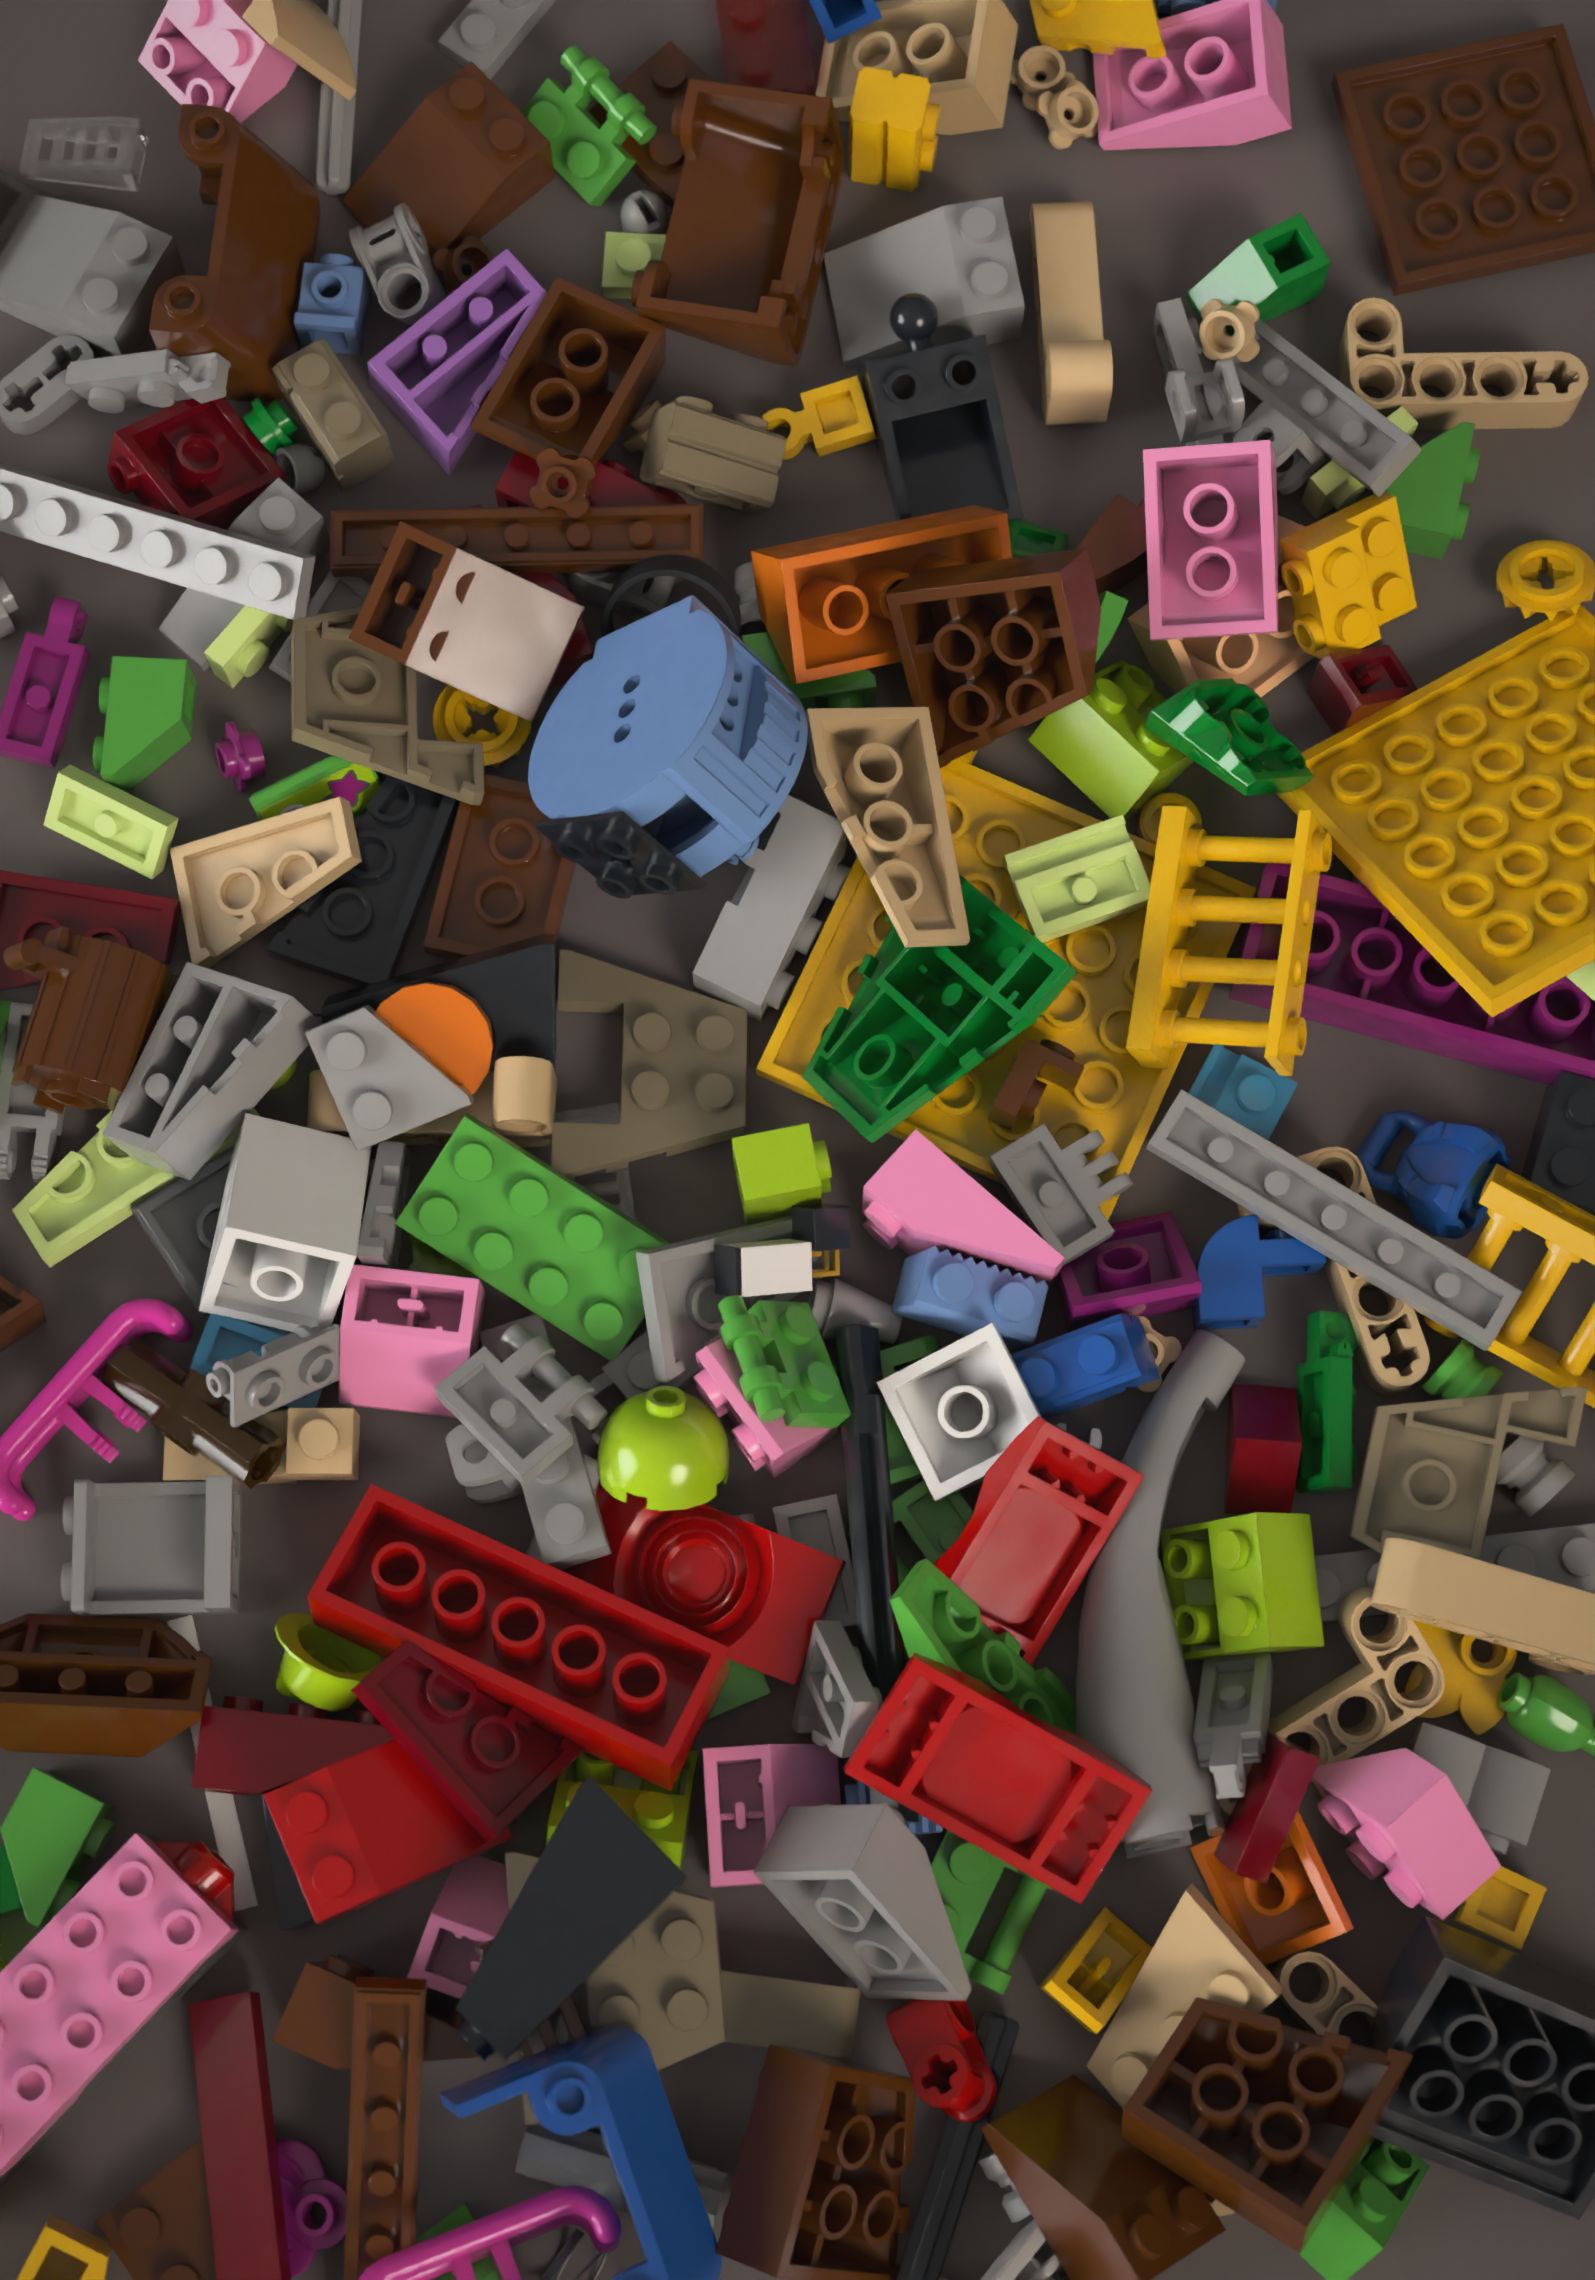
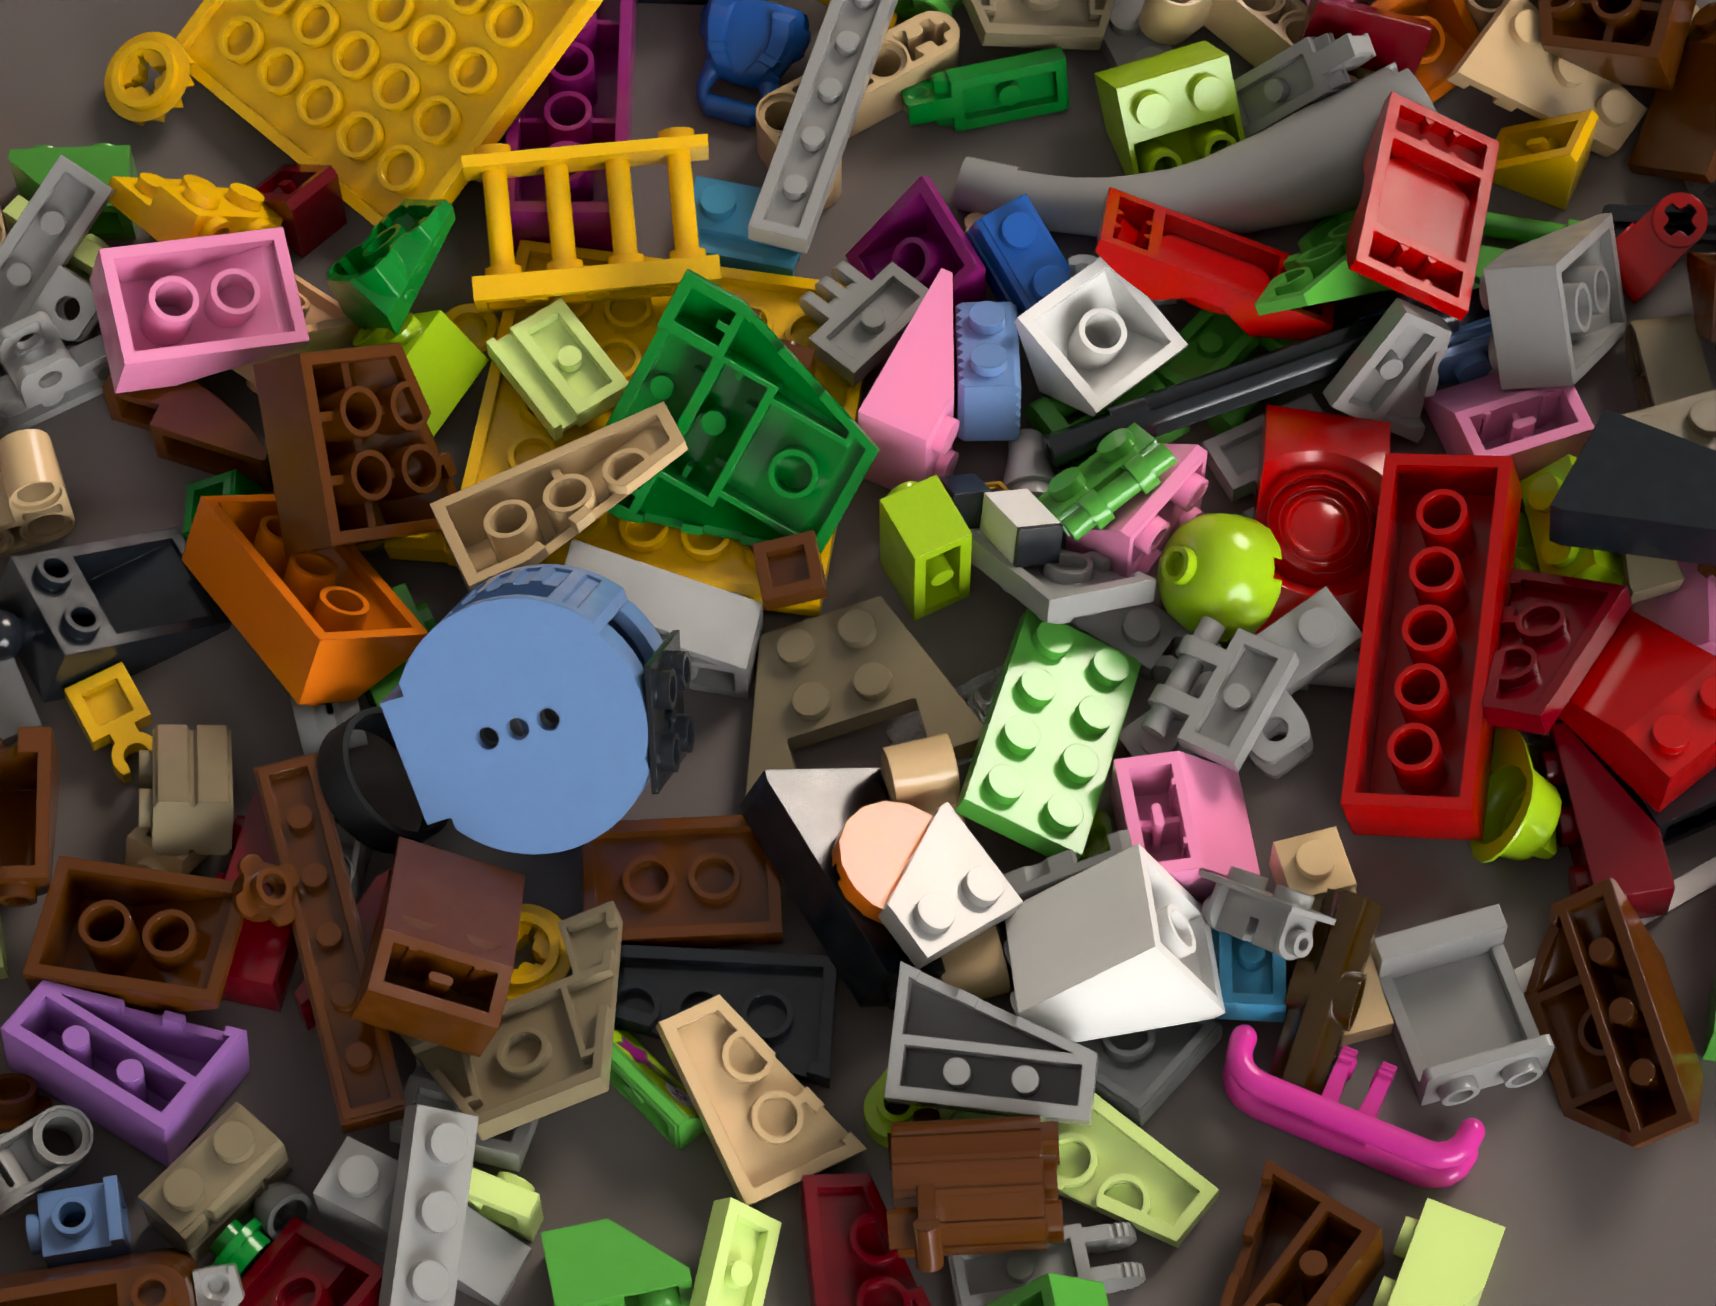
camera: 105 degrees left, 15 degrees down
magenta plate [215,721,265,793] -> none
blue brick [1192,1215,1326,1331] -> none
dark red slope [1224,1383,1302,1515] -> none
none -> reddish brown plate [752,530,829,611]

